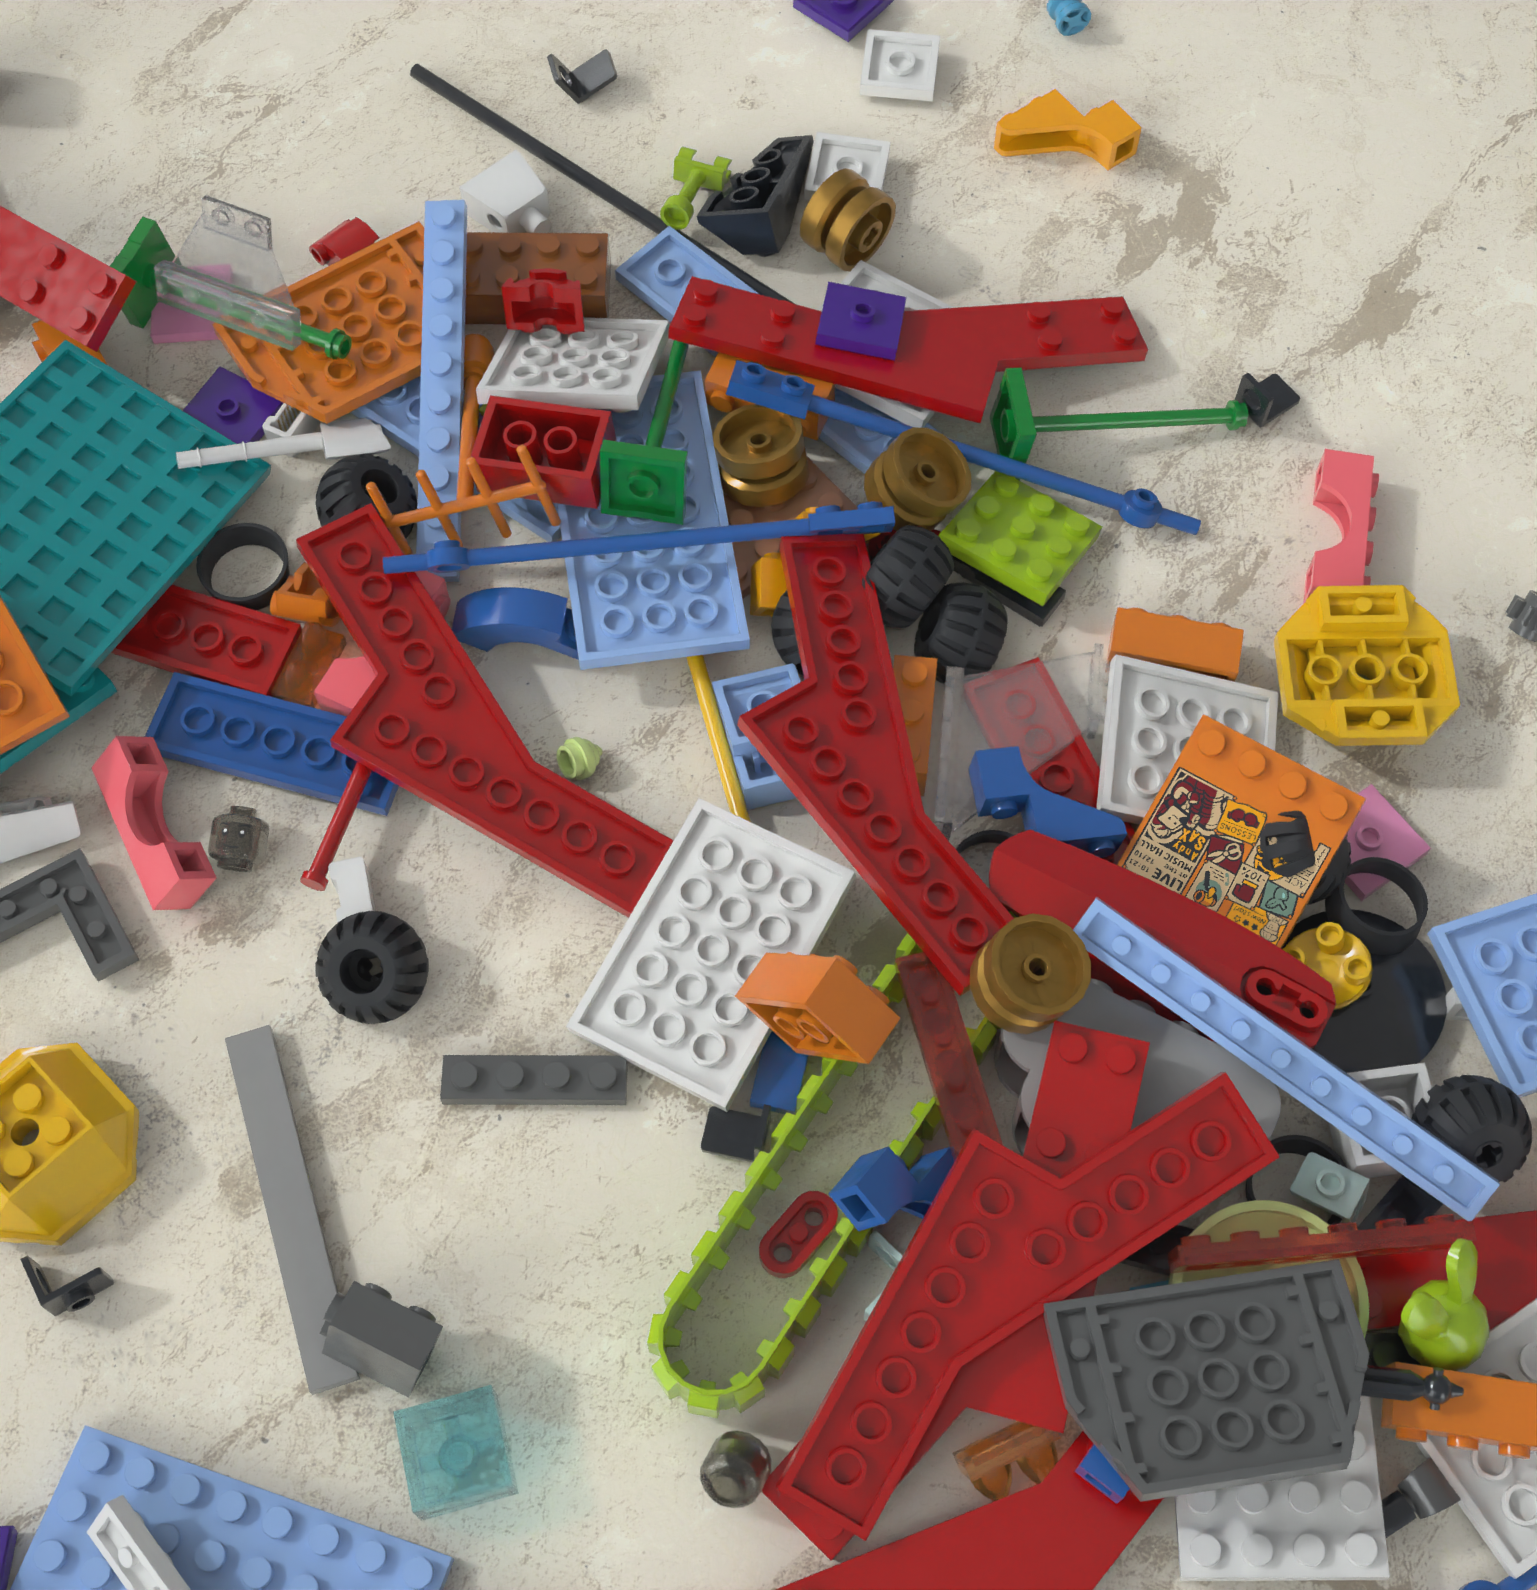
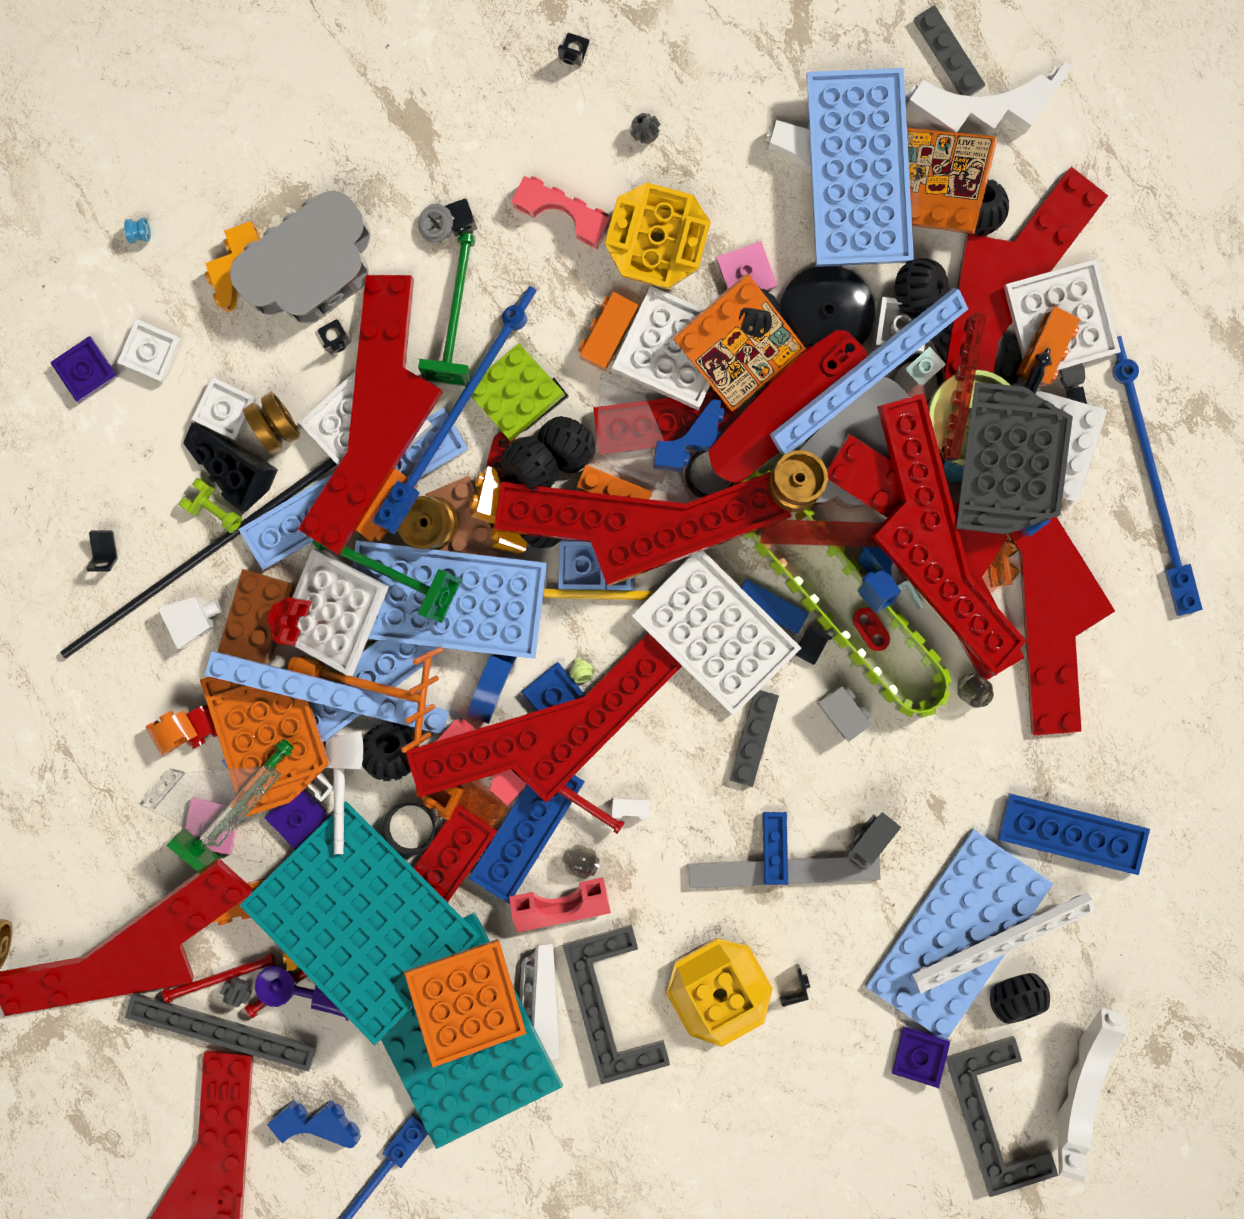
camera: 70 degrees left, 25 degrees up
black wheel [315,911,429,1024] -> none
blue bar [383,501,895,574] -> none
clear light blue container [393,1385,519,1521] -> none
red brick [470,395,617,509] -> none
orange brick [735,952,900,1064] -> none
dark purple plate [815,281,907,360] -> none
pearl gold wheel [864,427,971,531] -> none
yellow dish [1282,922,1373,1010] -> none
black tyre [1325,857,1428,955] -> none
lime piece [1398,1238,1489,1371] -> none
none -> orange cylinder [145,710,197,755]
none -> light grey brick [230,191,370,324]
none -> black bracket [318,319,351,354]
none -> light grey gear [418,204,455,243]
none -> blue tile [521,662,585,711]
none -> blue tile [762,812,788,885]
none -> light grey brick [817,685,872,742]

